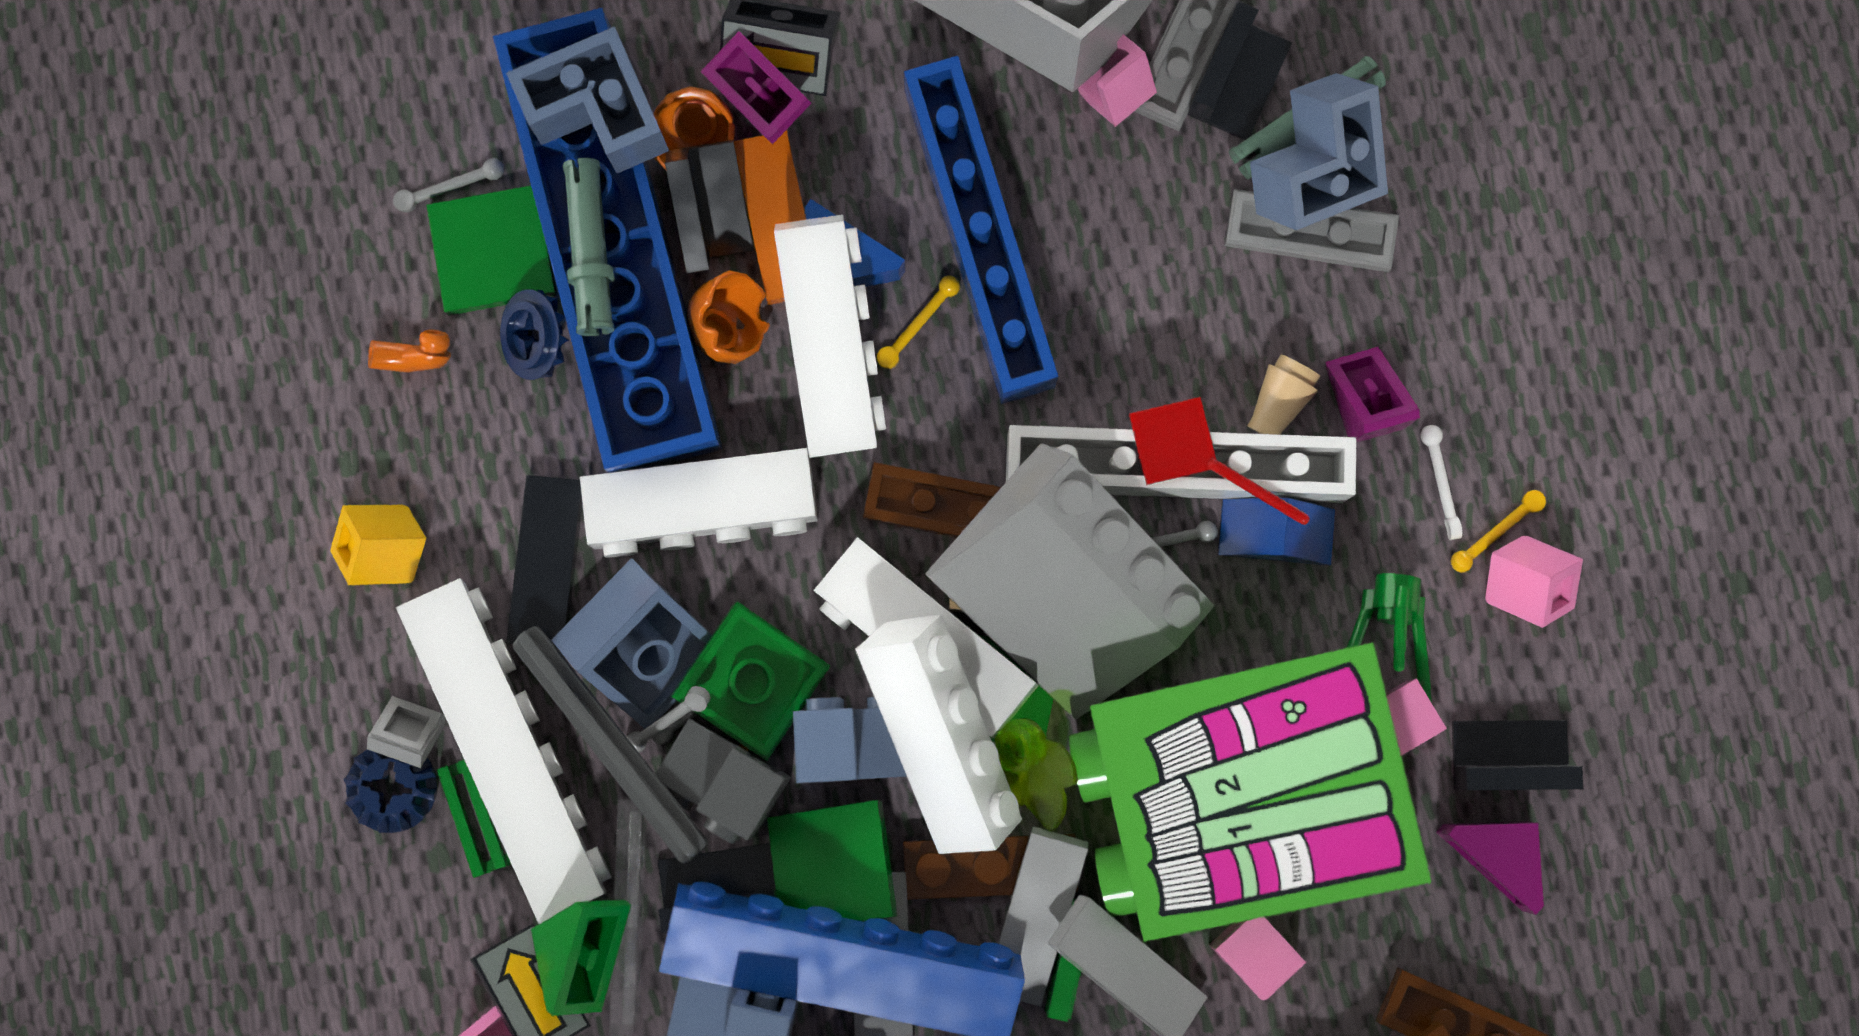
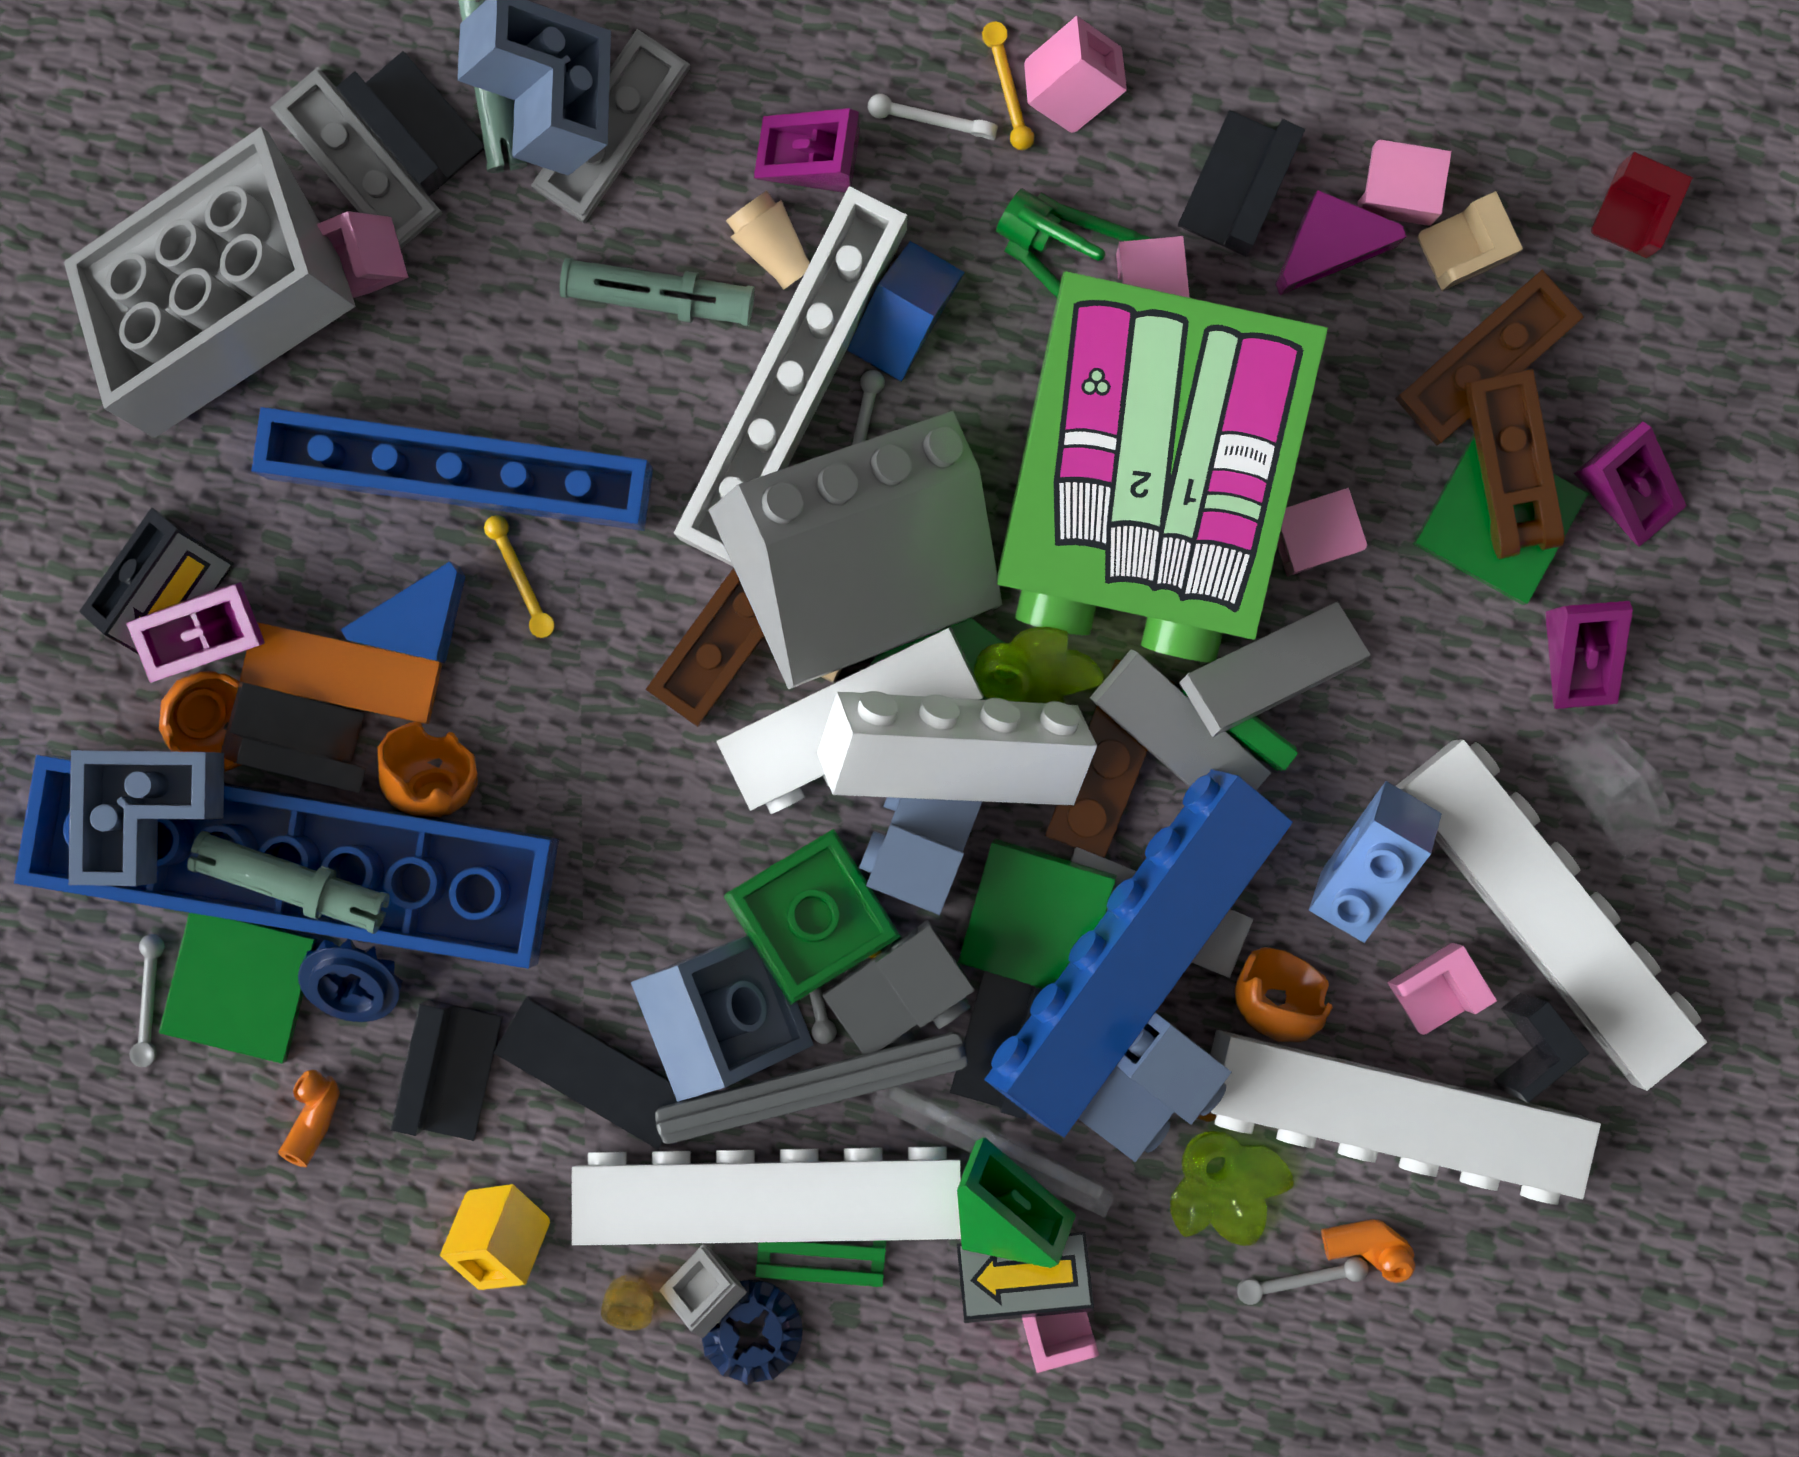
camera: 70 degrees left, 5 degrees up
white brick [580,448,818,558] -> none
light grey hinge [626,686,710,753] -> none
white brick [774,215,886,458] -> none
red piece [1128,397,1310,525] -> none
none -> black panel [390,1000,503,1141]
none -> sand green pin [559,257,755,326]
none -> clear yellow hinge [601,1275,654,1330]
none -> bright pink panel [1357,140,1452,226]
none -> tan panel [1418,191,1523,291]

